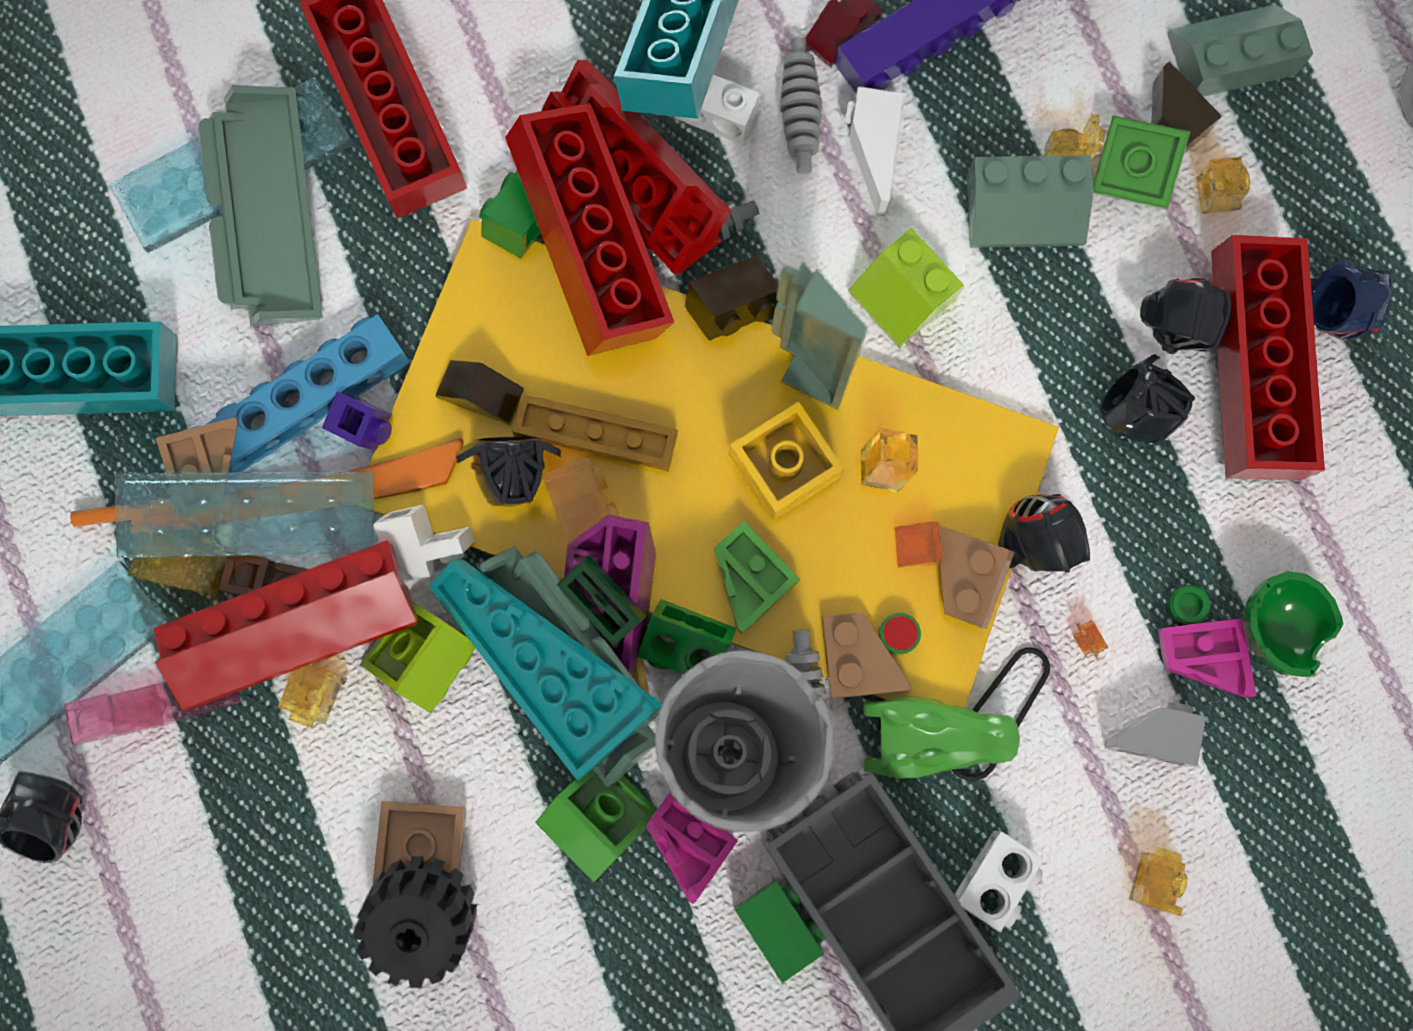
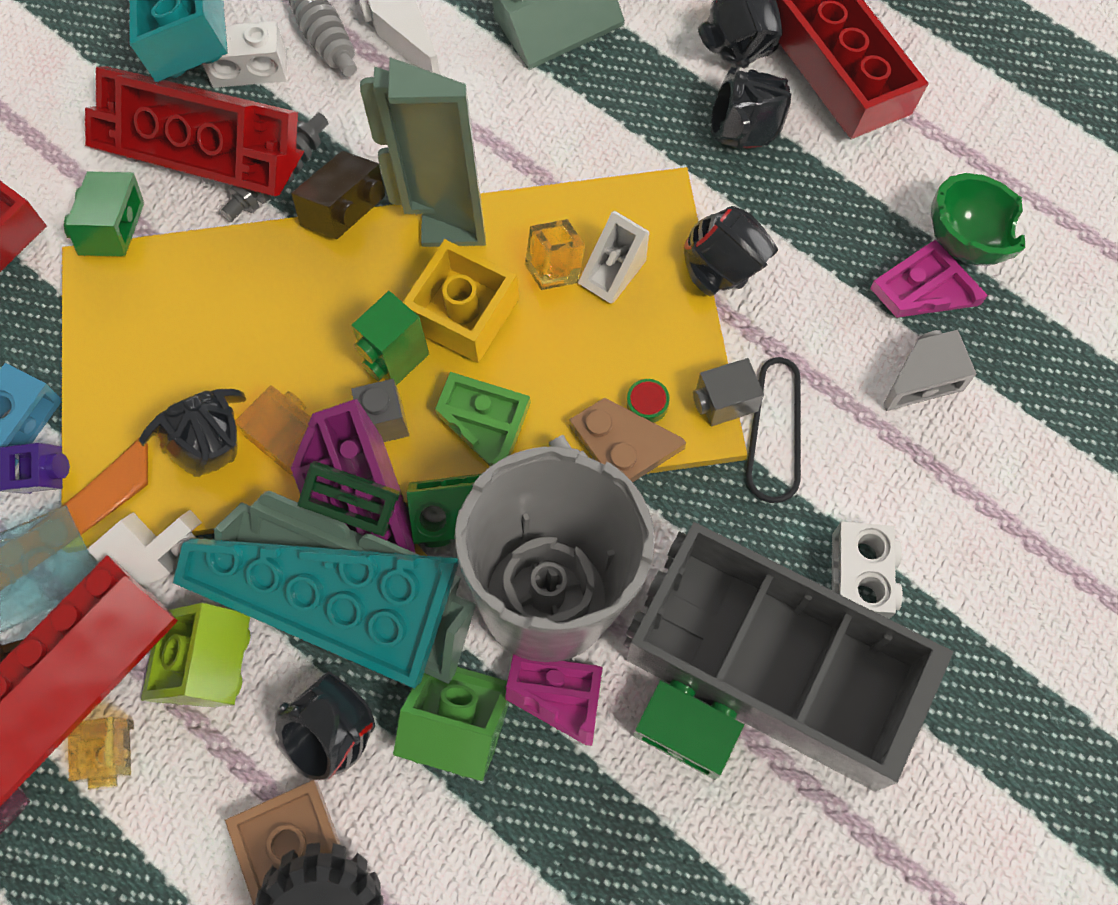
camera: 25 degrees left, 10 degrees down
dark brown slope [435,360,524,425] -> none
red brick [505,103,674,356] -> none
pearl gold plate [512,394,678,471] -> none
lime slope [848,228,964,348] -> none
bright green animal [863,697,1020,779] -> none
clear orange slope [894,521,942,568] -> none
medium nougat wing [937,525,1015,629] -> none
clear orange plate [1073,620,1109,658] -> none
clear yellow brick [1129,847,1188,916] -> none
green tile [1166,585,1211,626] -> none
none -> black piece [275,671,375,781]
none -> green brick [351,291,429,385]
none -> dark grey brick [351,378,409,442]
none -> white slope [578,211,649,304]
none -> dark grey brick [693,358,764,426]

